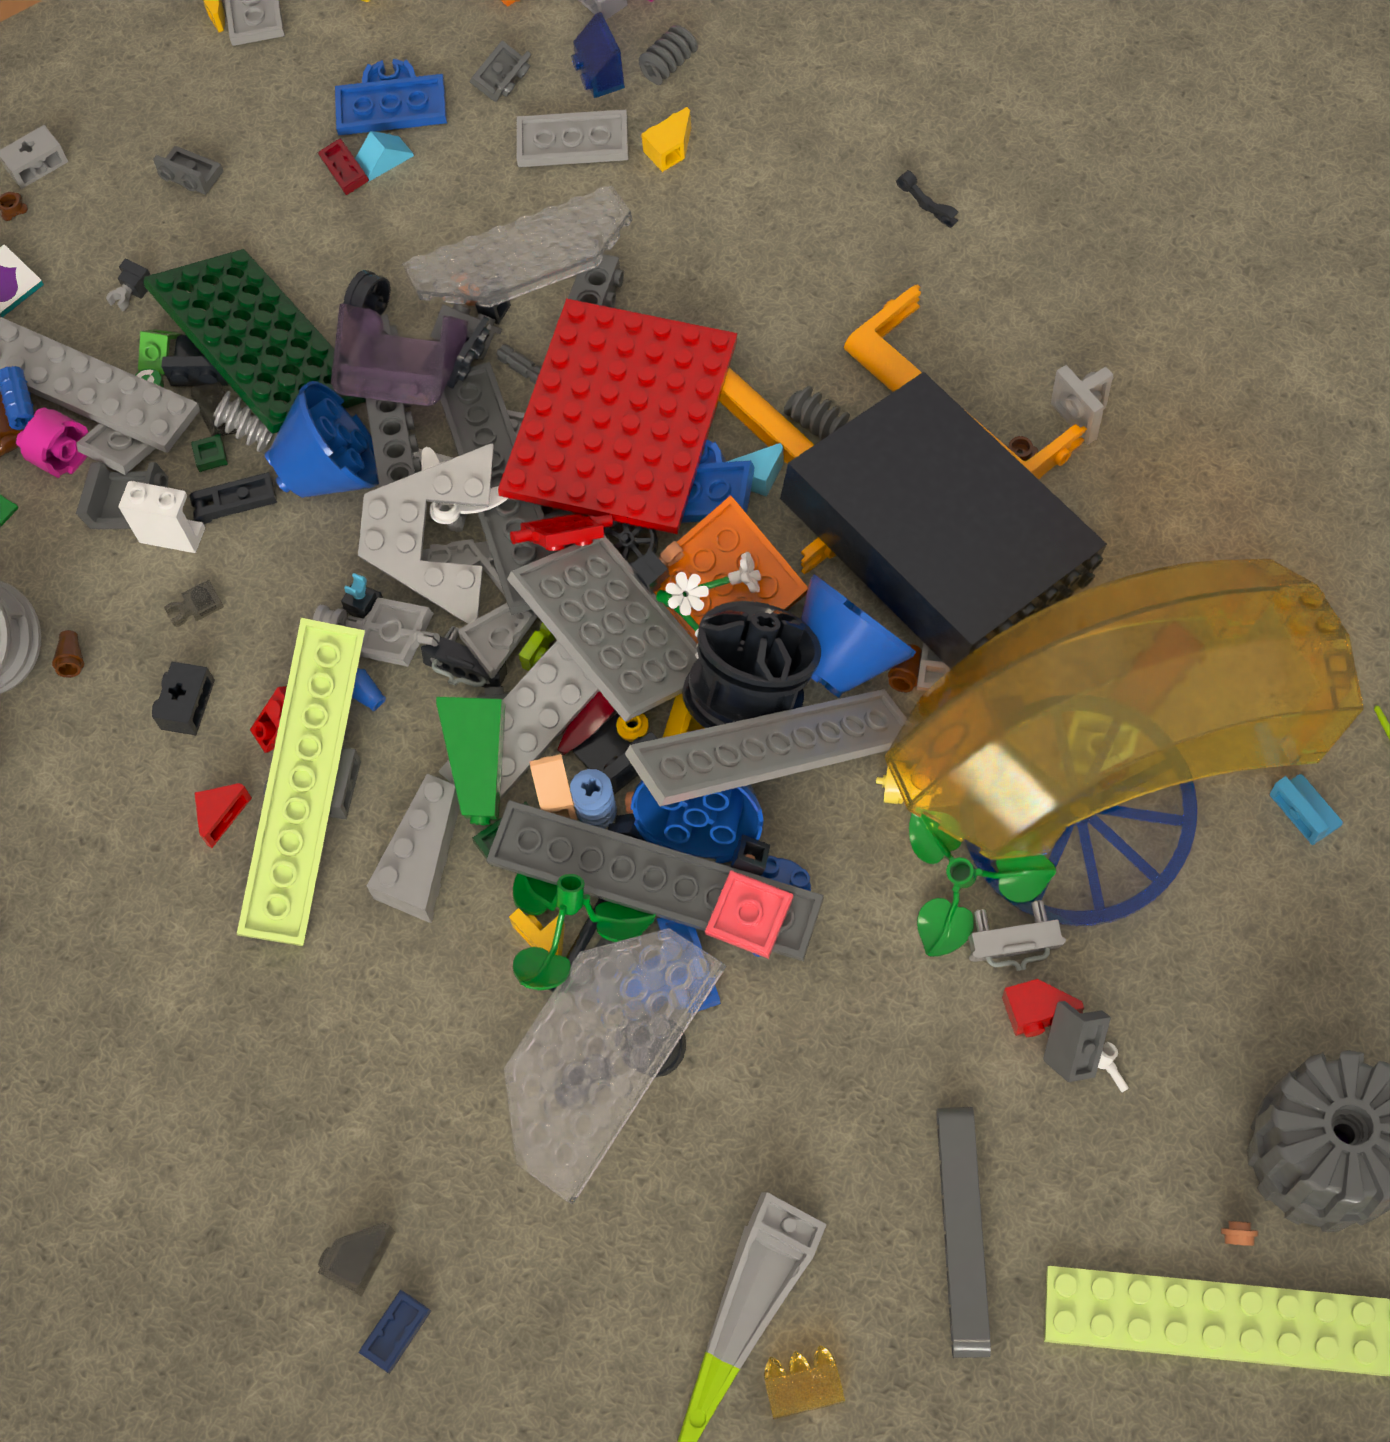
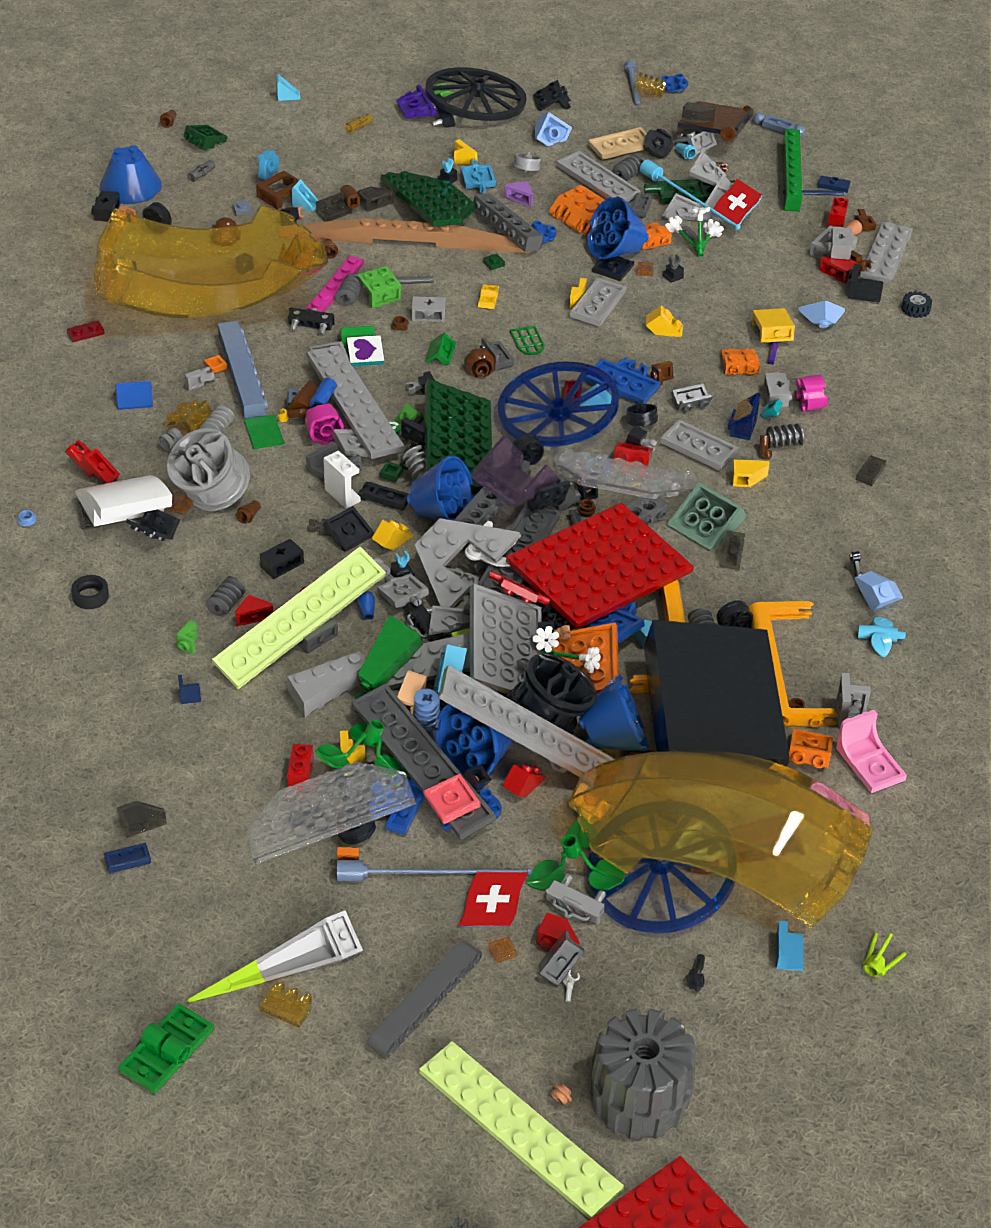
camera: 30 degrees right, 20 degrees down
none -> bright green bracket [176,620,198,654]
none -> dark blue panel [178,675,201,704]
none -> dark grey piece [206,576,246,615]
none -> red brick [287,744,314,792]
none -> black tile [323,506,374,552]
none -> orange plate [337,847,359,860]
none -> flag [337,860,532,928]
none -> yellow slope [371,519,414,550]
none -> green panel [425,332,456,366]
none -> medium azure window [433,644,467,695]
none -> reddish brown plant [464,348,495,378]
none -> yellow slope [478,284,499,309]
none -> dark green plate [483,254,505,270]
none -> clear orange tile [488,936,518,963]
none -> clear blue wheel [498,361,619,447]
none -> red slope [502,763,546,797]
none -> green window [510,326,544,355]
none -> reddish brown plate [578,499,596,516]
none -> red bracket [613,442,653,470]
none -> black wheel [626,403,658,427]
none -> black piece [626,425,657,451]
none -> reddish brown bracket [650,361,674,385]
none -> sand green slope [667,482,746,551]
none -> black plate [689,954,705,992]
none -> black wheel [716,600,753,628]
none -> clear smoke slope [721,531,746,570]
none -> reddish brown arm [759,435,772,459]
none -> teal plate [761,399,783,419]
none -> orange plate [789,729,833,768]
none -> bright pink bracket [836,710,907,793]
none -> light blue slope [854,571,903,611]
none -> clear smoke plate [856,455,887,486]
none -> medium azure plant [858,617,906,658]

